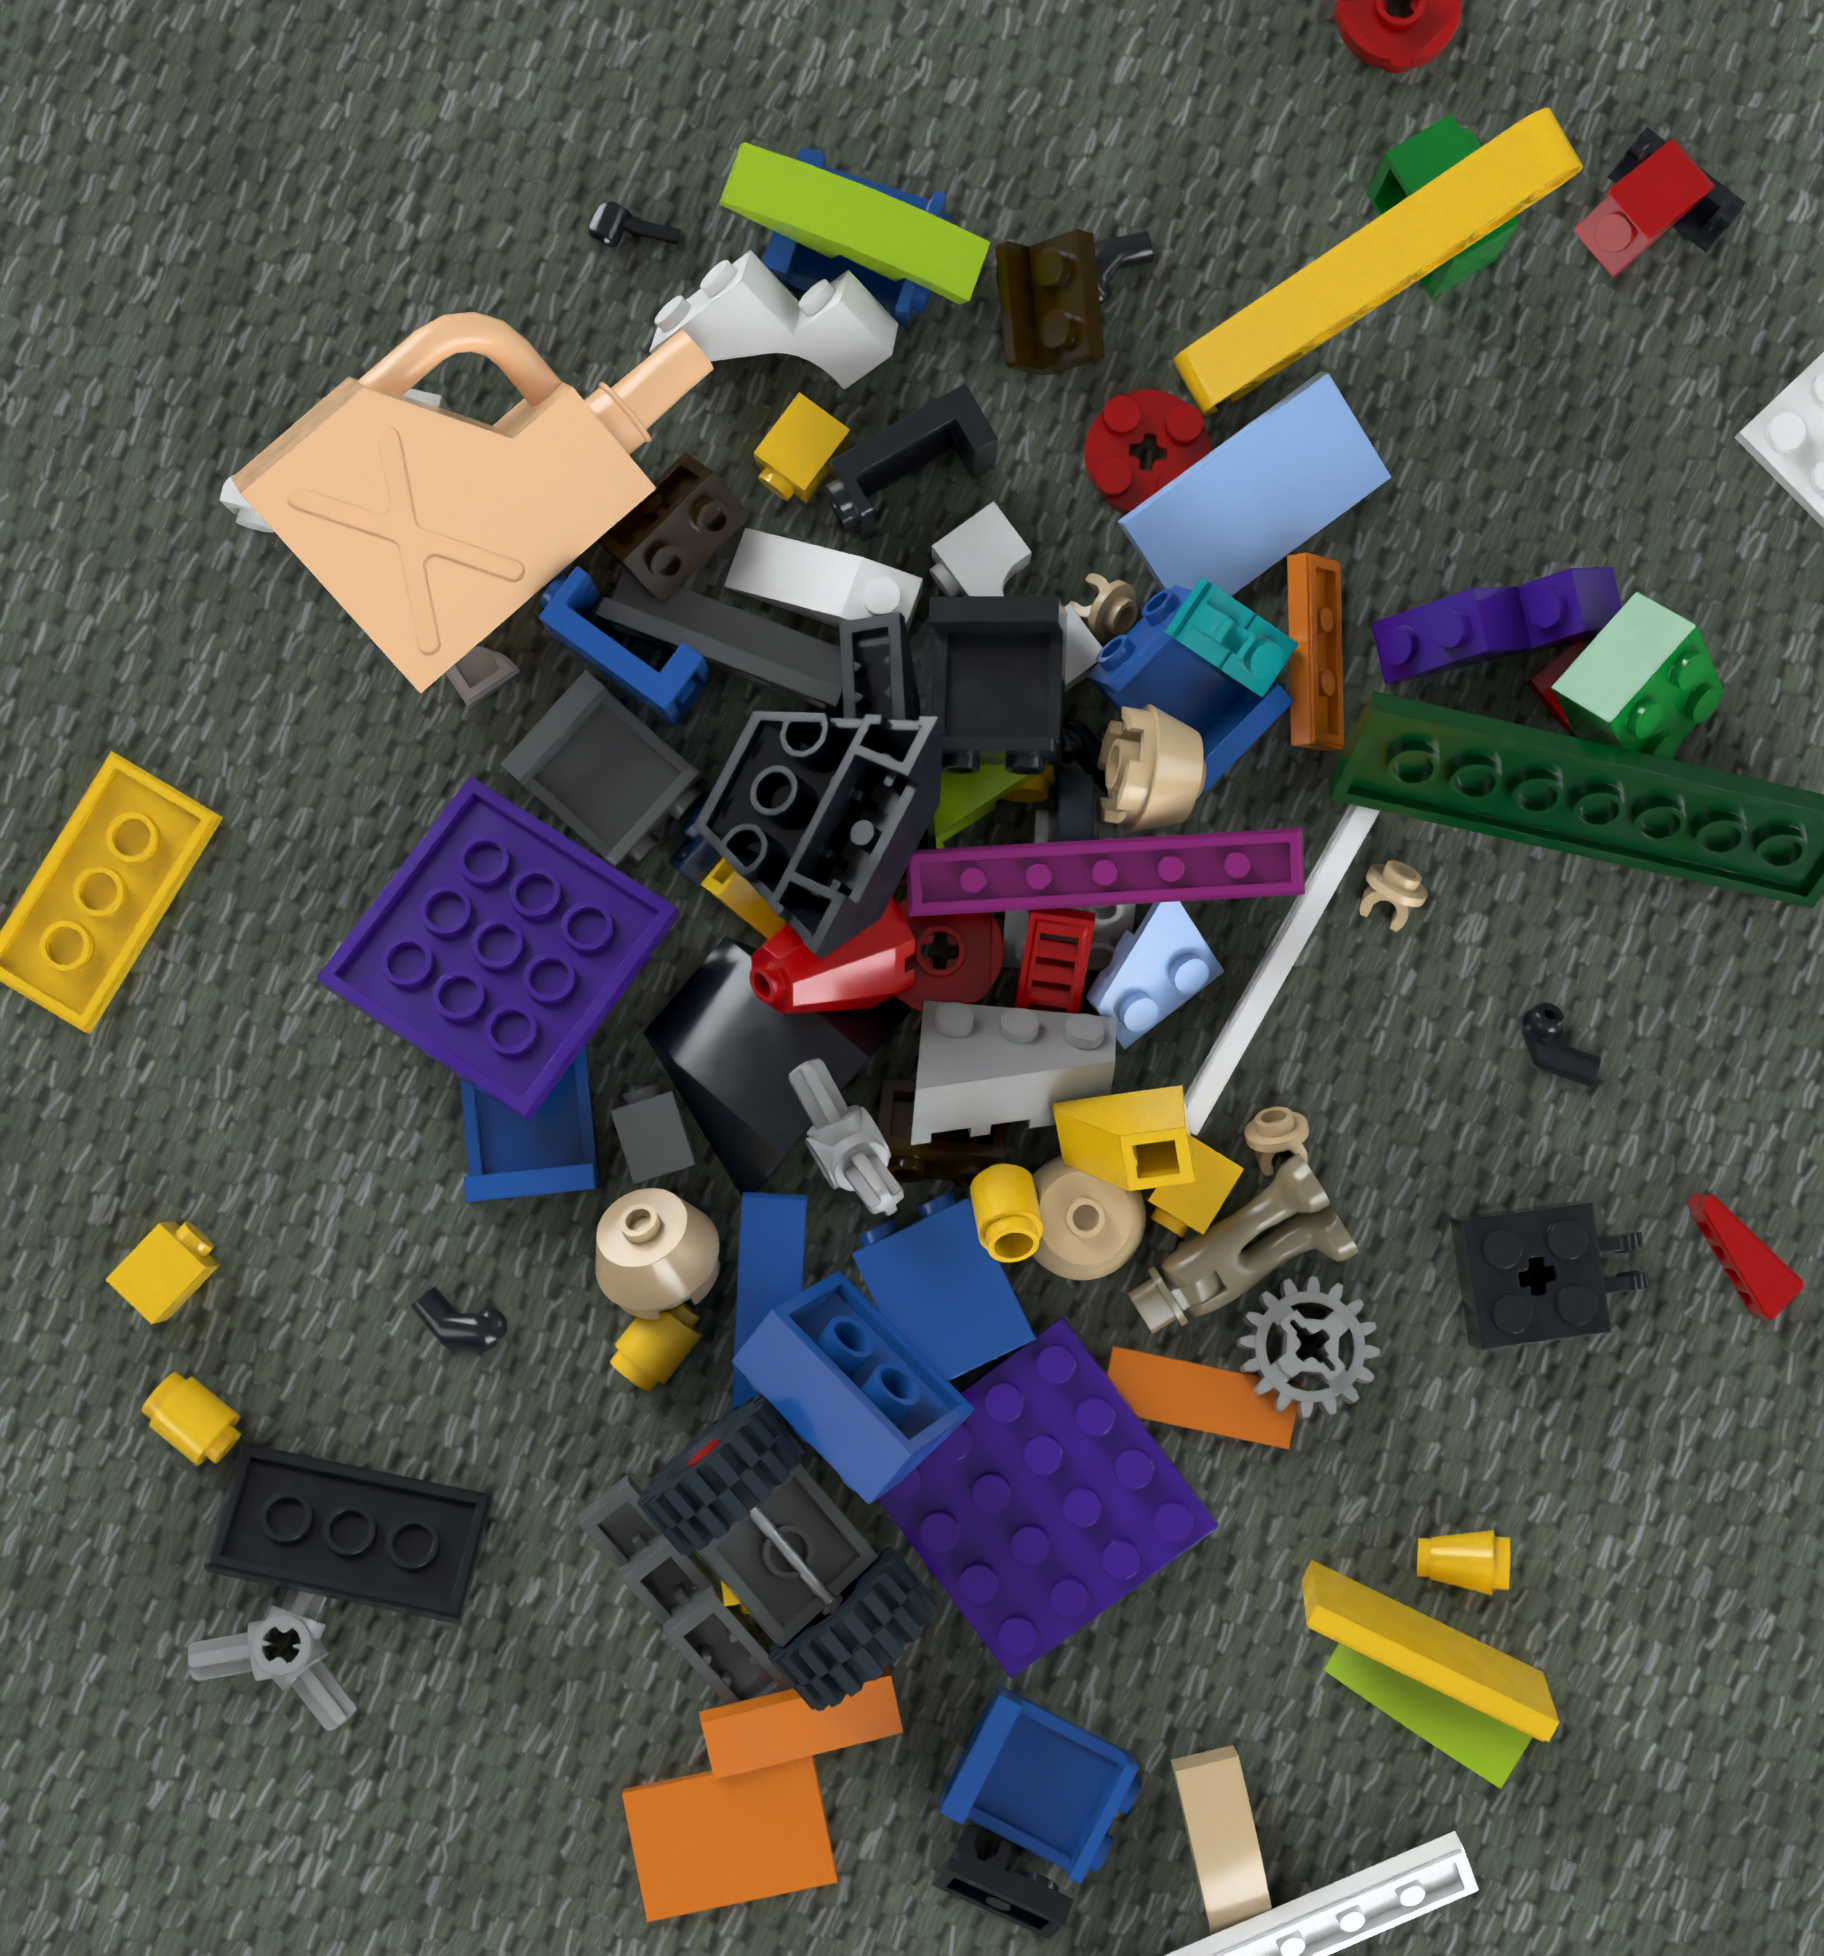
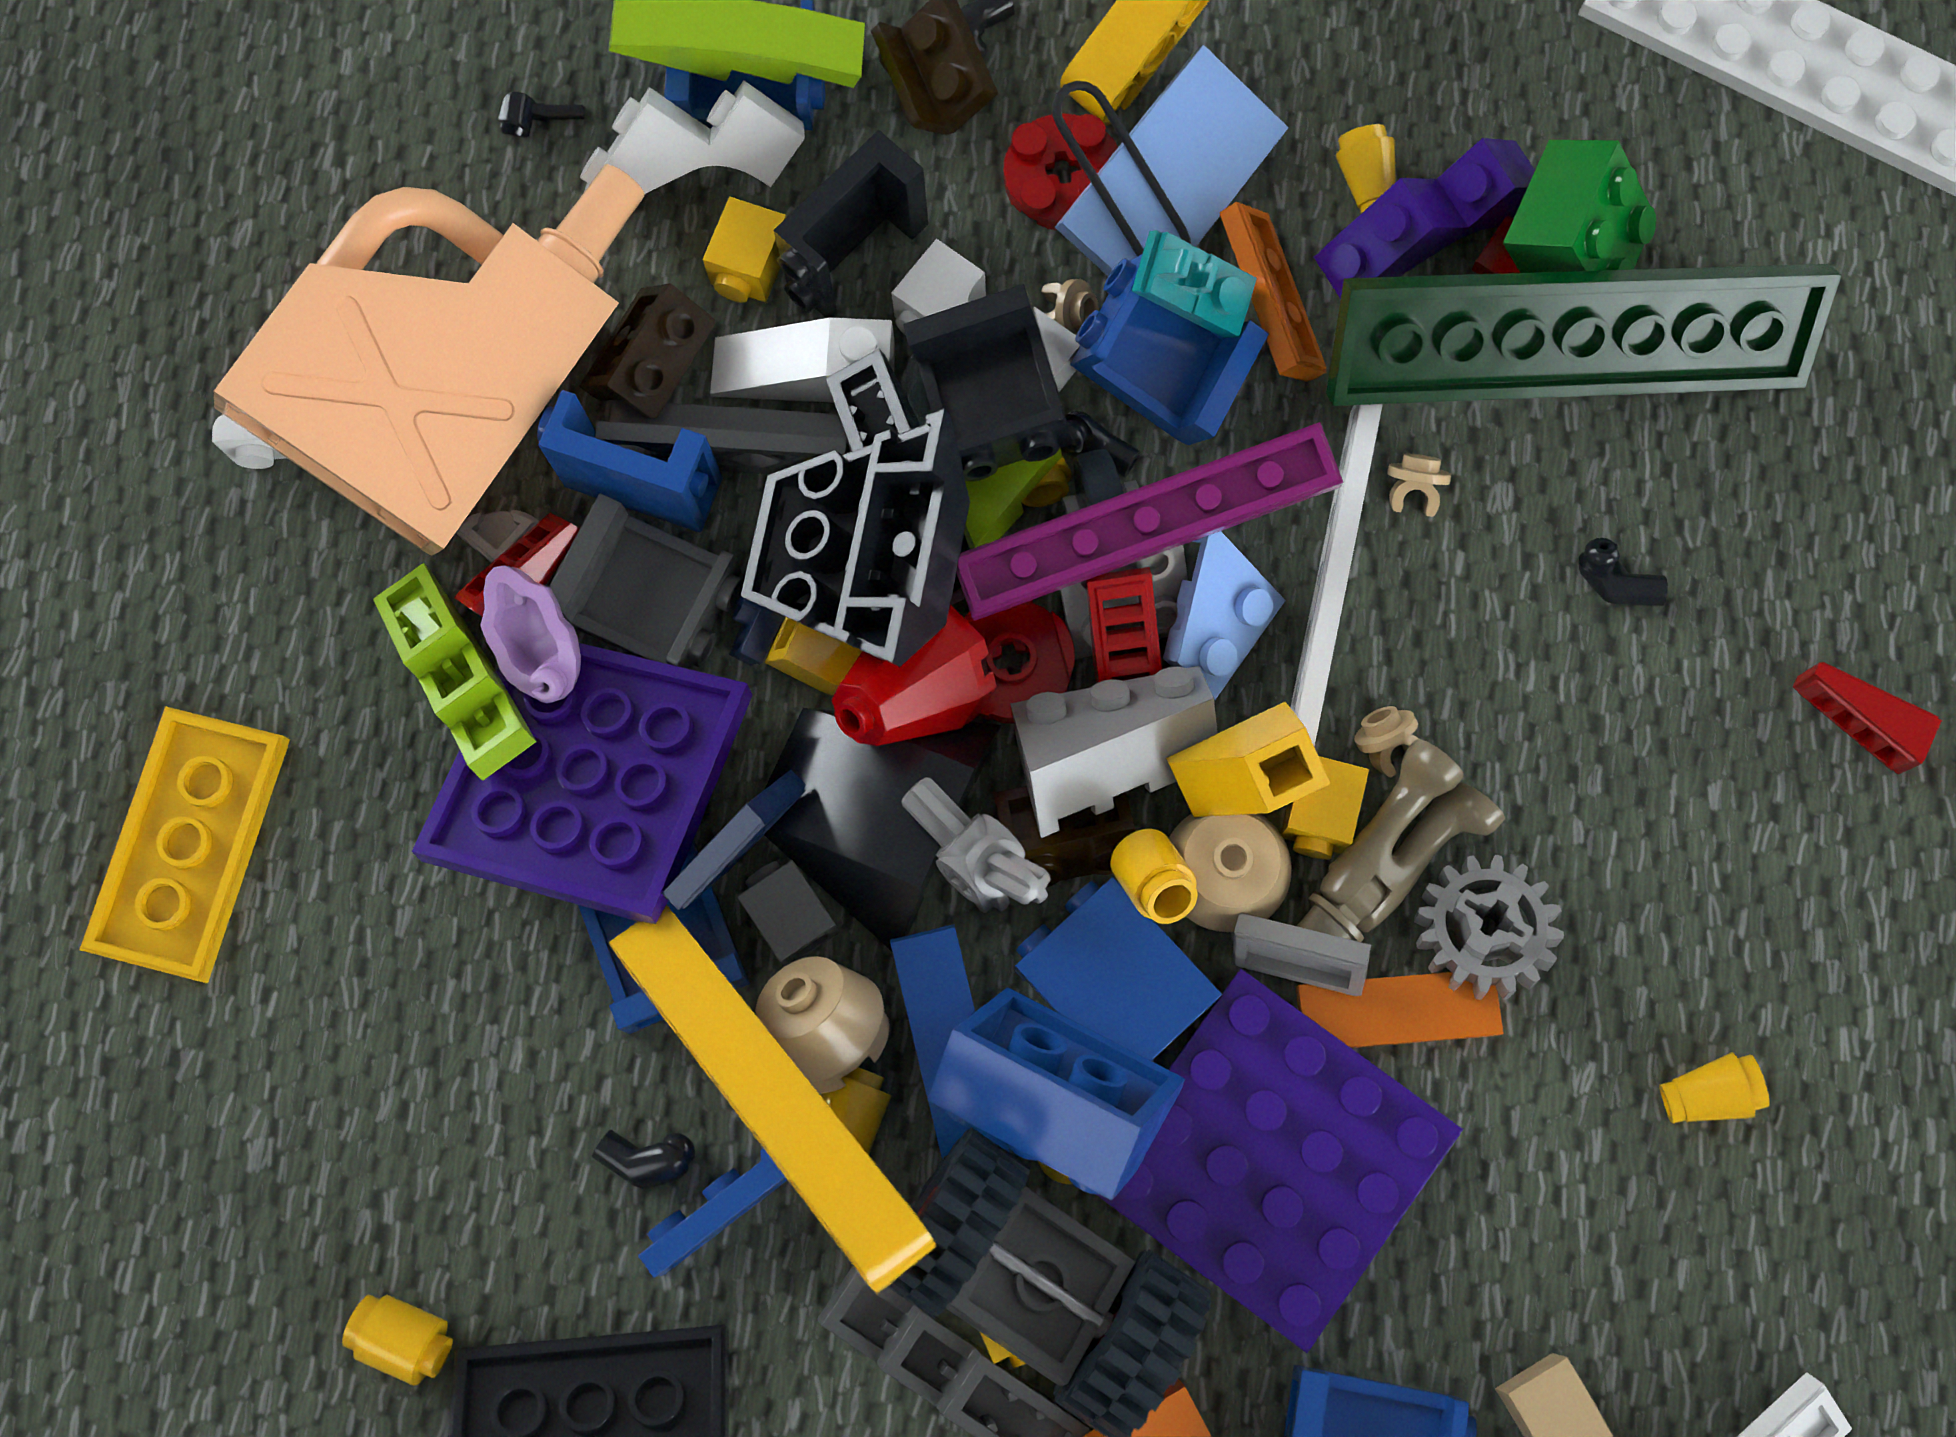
camera: 15 degrees left, 10 degrees down
yellow brick [105,1221,220,1324] -> none
tan cone [1096,704,1206,833] -> none
yellow tile [1302,1560,1560,1742] -> none
lime slope [1323,1643,1533,1789] -> none
black hinge [1450,1201,1650,1350] -> none
none -> lime slope [373,563,536,781]
none -> red slope [454,513,580,617]
none -> lavender arm [480,566,581,703]
none -> yellow beam [608,905,936,1294]
none -> blue plate [638,1147,788,1278]
none -> dark blue tile [662,770,807,910]
none -> black piece [1052,81,1191,257]
none -> light grey tile [1232,913,1371,997]
none -> yellow cone [1335,124,1396,213]

